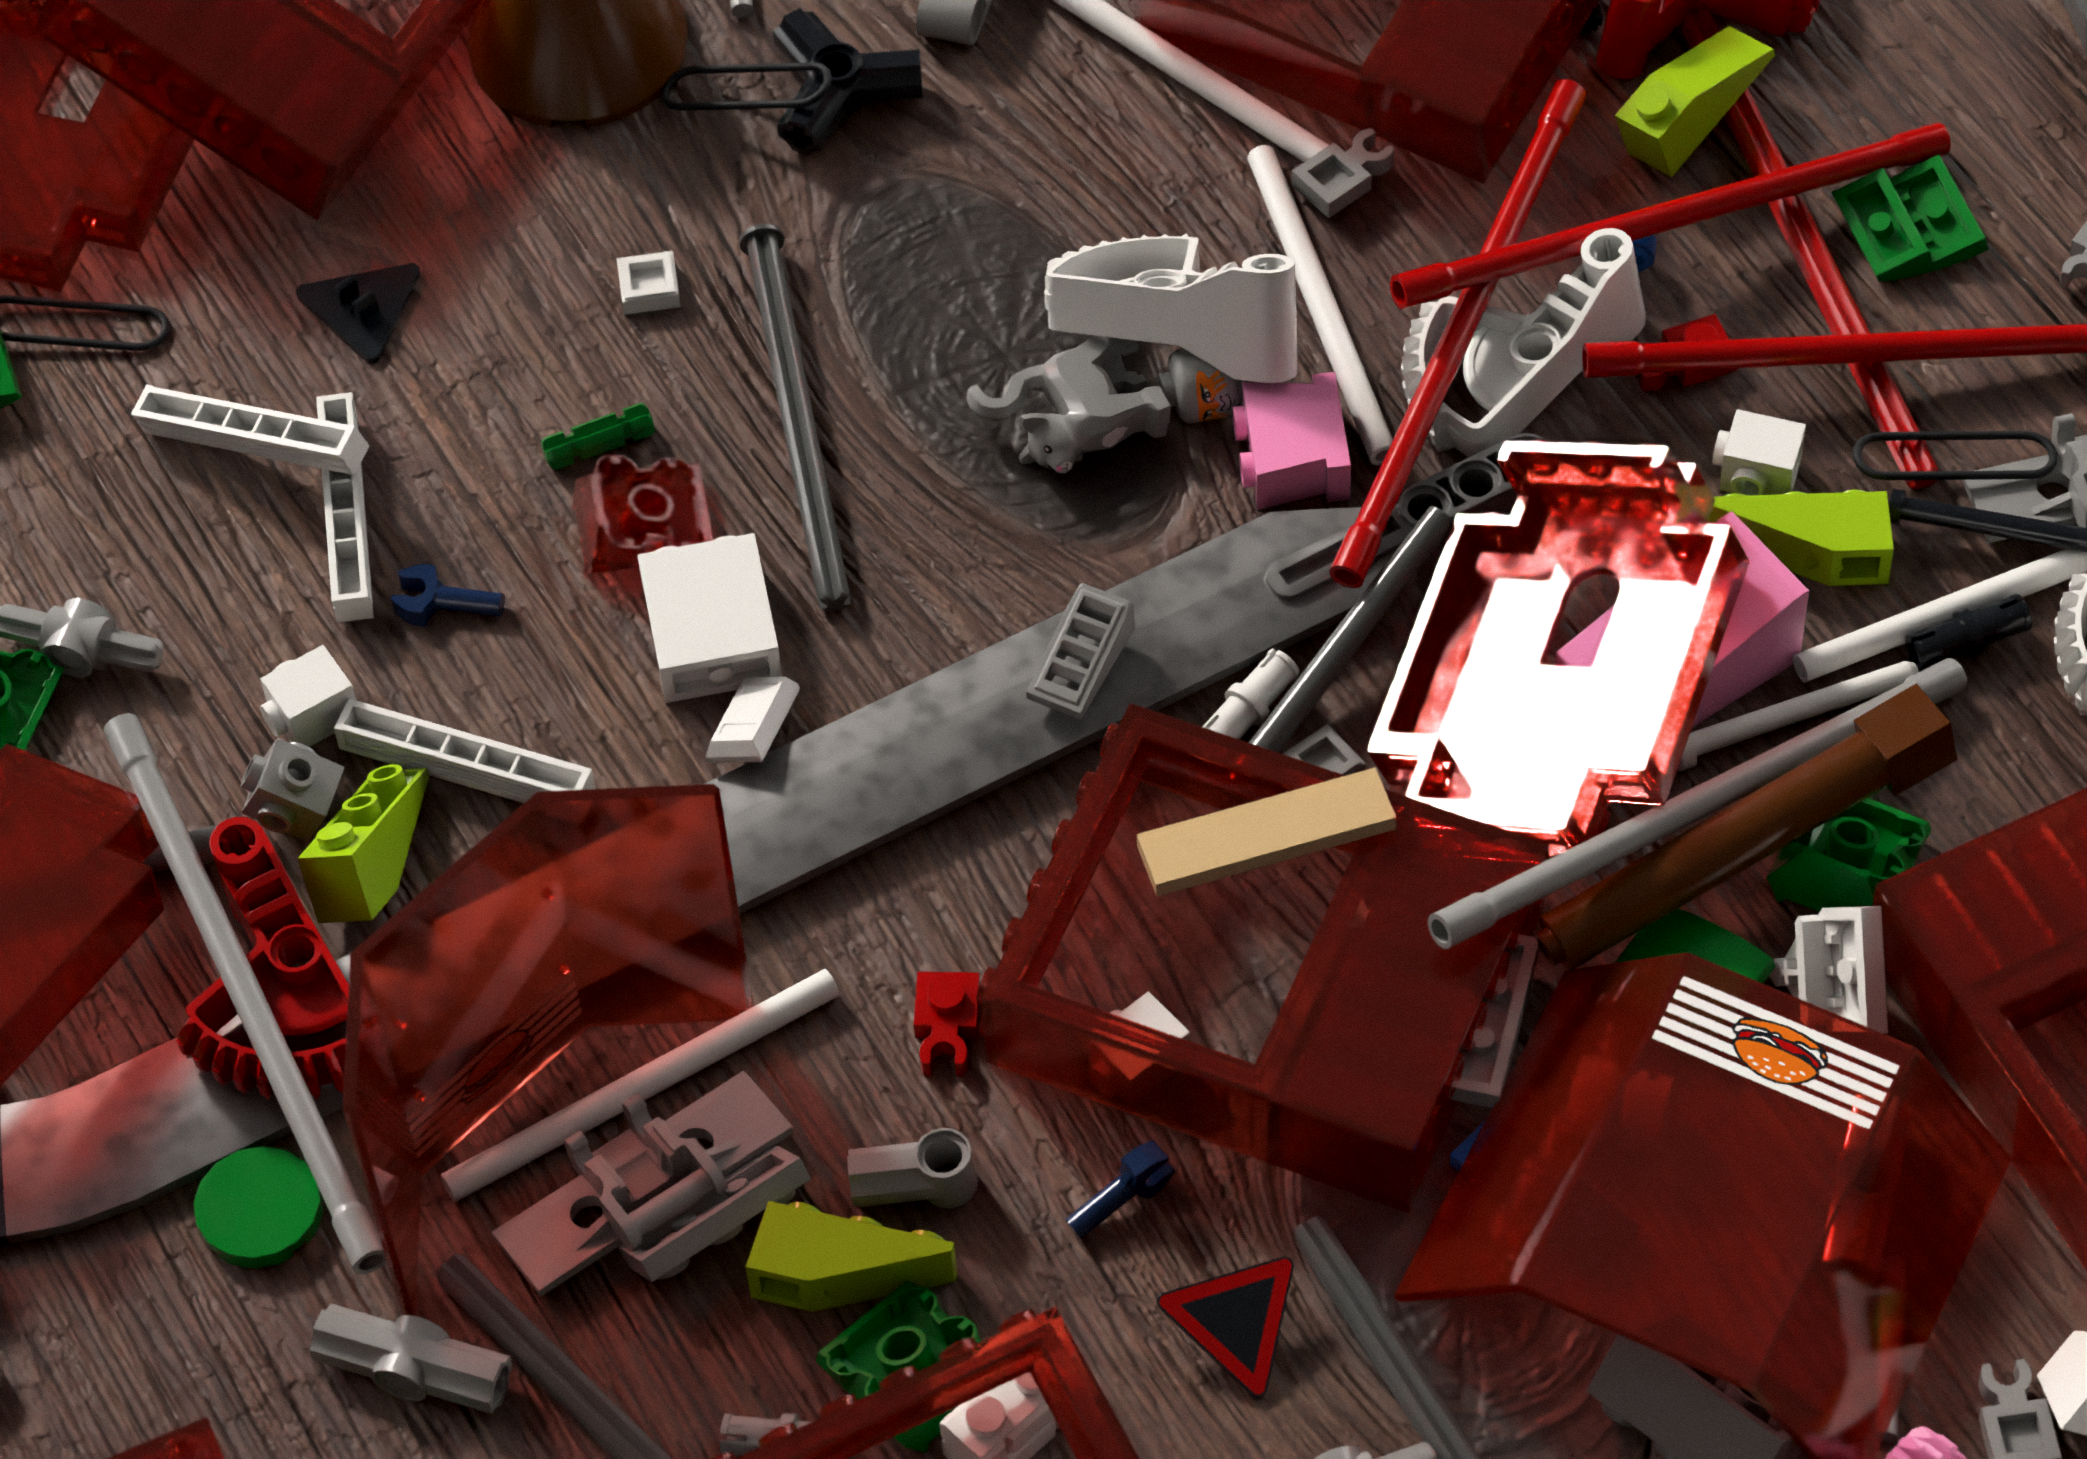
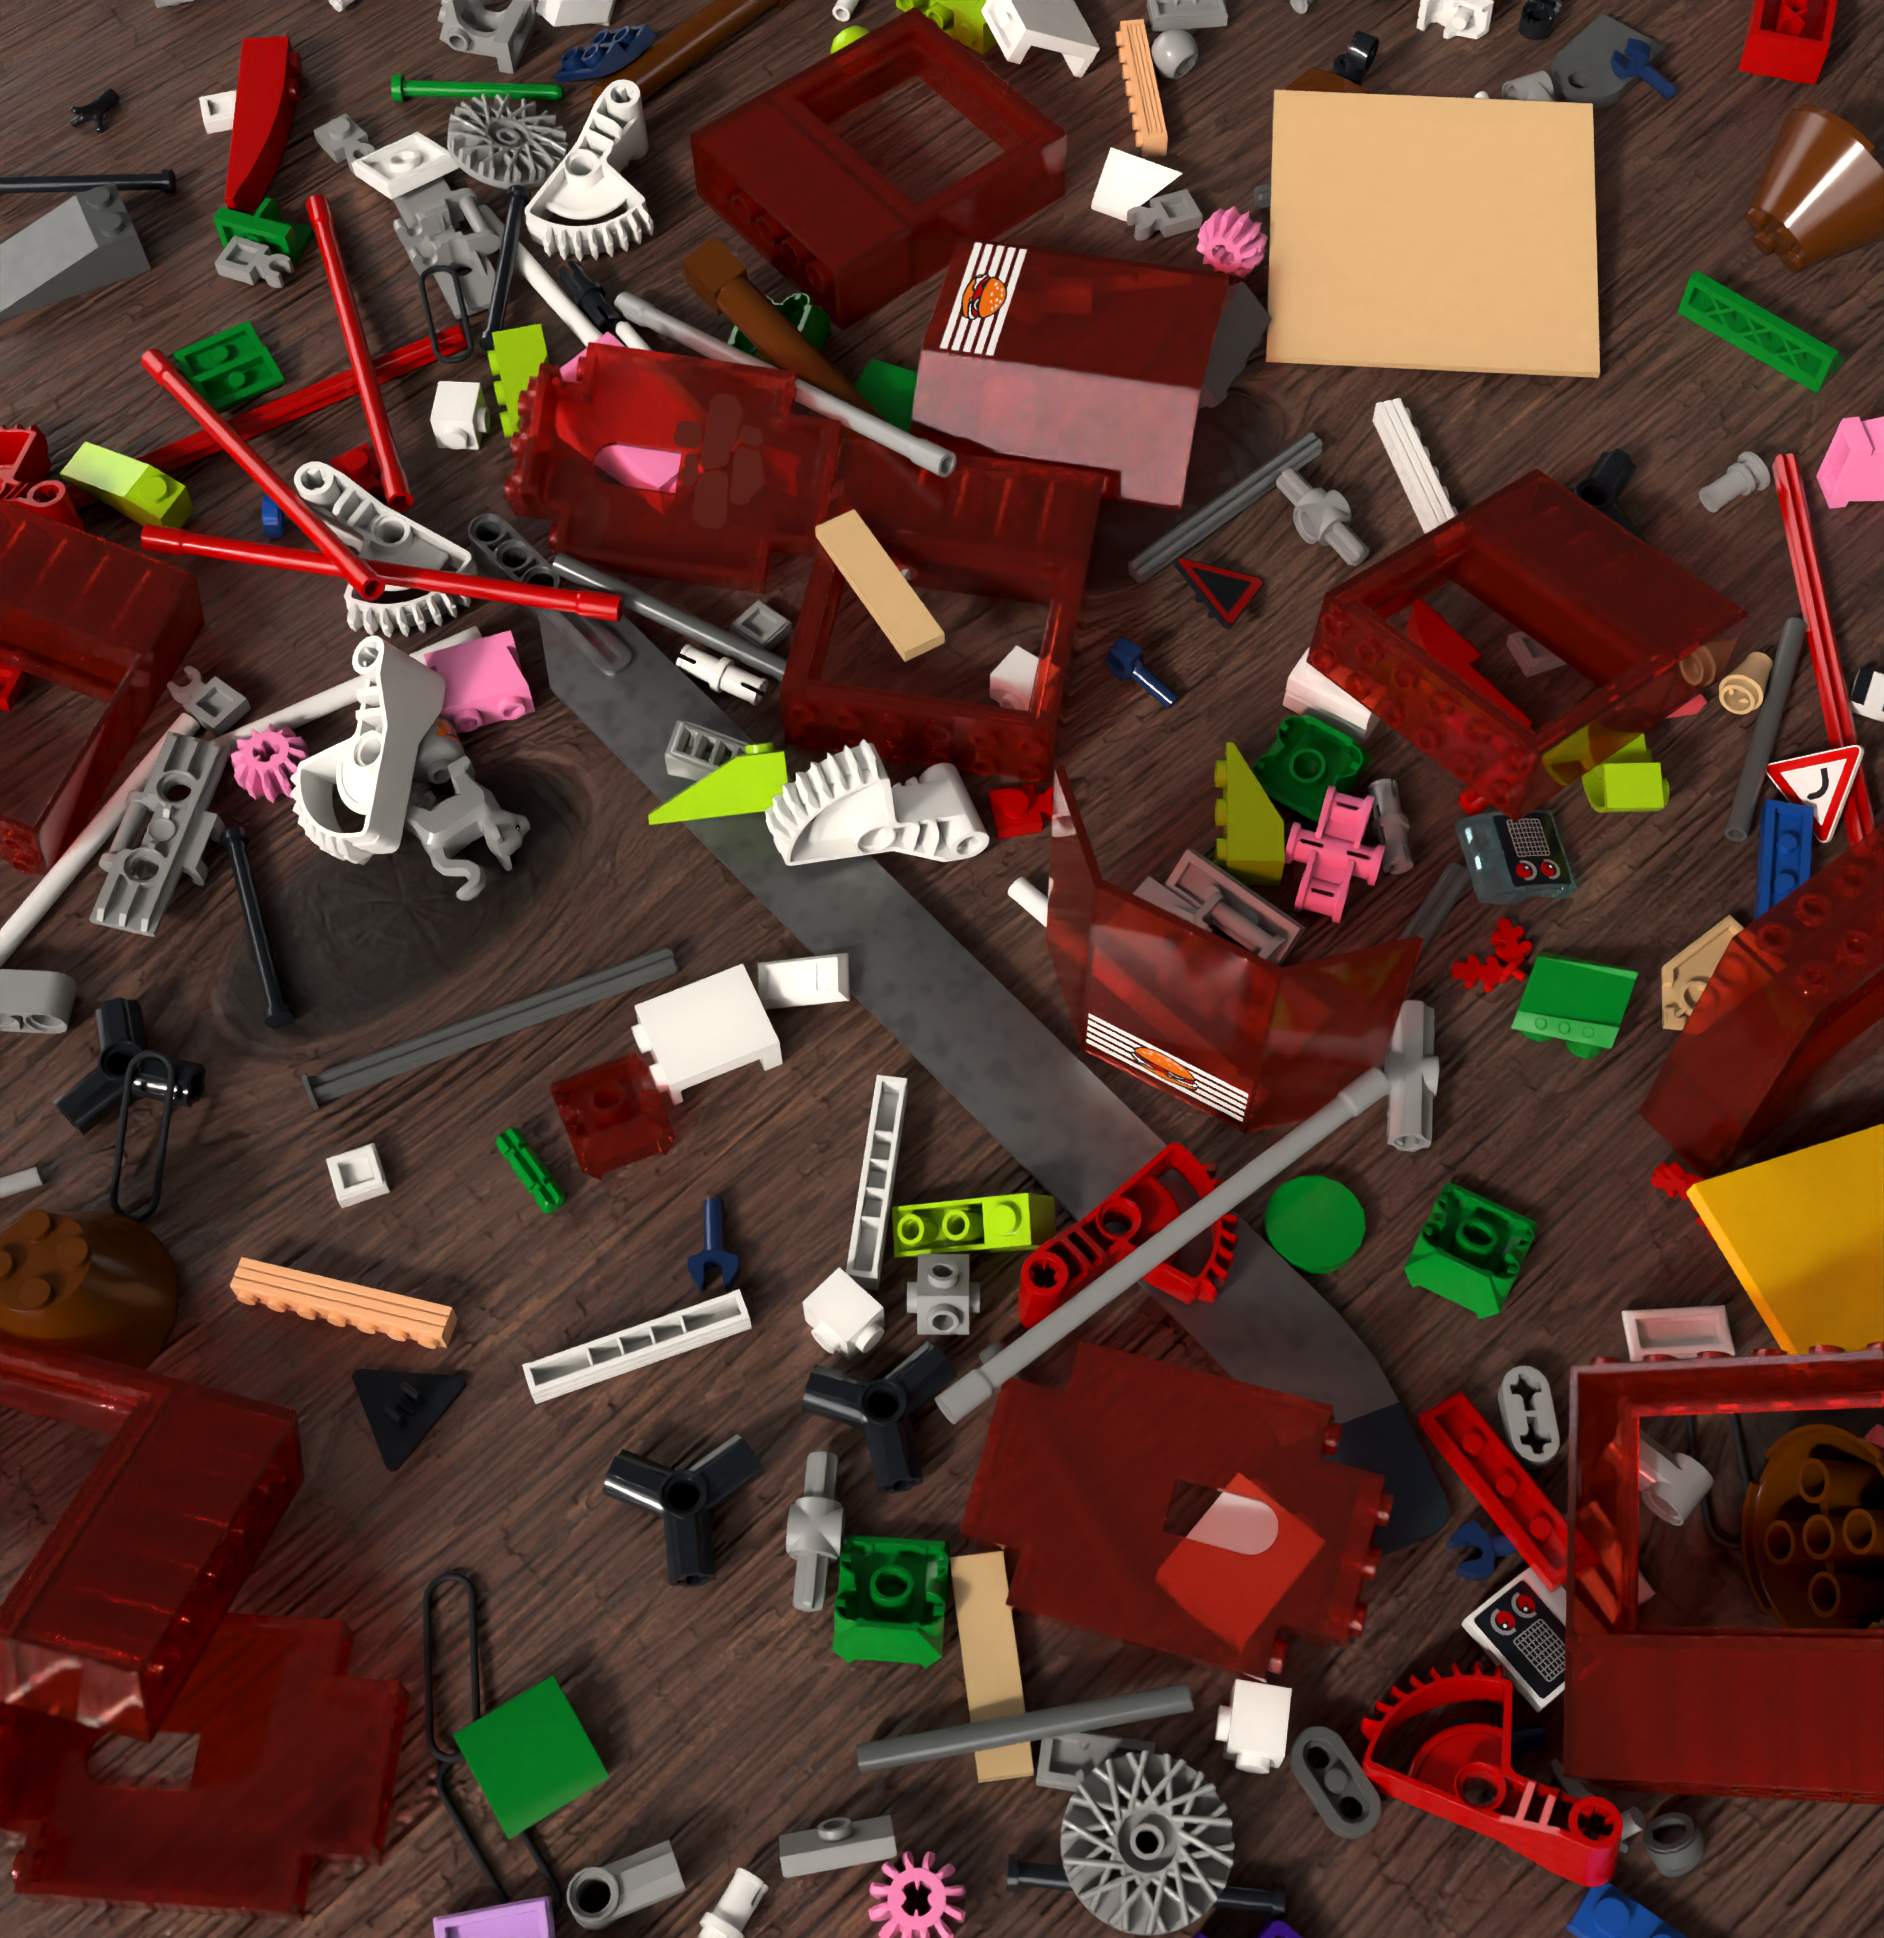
camera: 105 degrees left, 5 degrees up
white piece [131,385,369,475] -> none
light grey piece [847,1128,978,1209] -> none
white slope [1769,906,1888,1035] -> none
none -> light grey piece [89,731,232,937]
none -> black bar [220,827,294,1028]
none -> light nougat piece [230,1257,458,1349]
none -> bright pink gear [231,723,310,803]
none -> black piece [603,1433,765,1588]
none -> lime slope [648,742,788,825]
none -> white arm [765,739,989,866]
none -> black piece [802,1341,957,1494]
none -> bright pink axle [1285,785,1386,924]
none -> green slope [1404,1182,1538,1320]

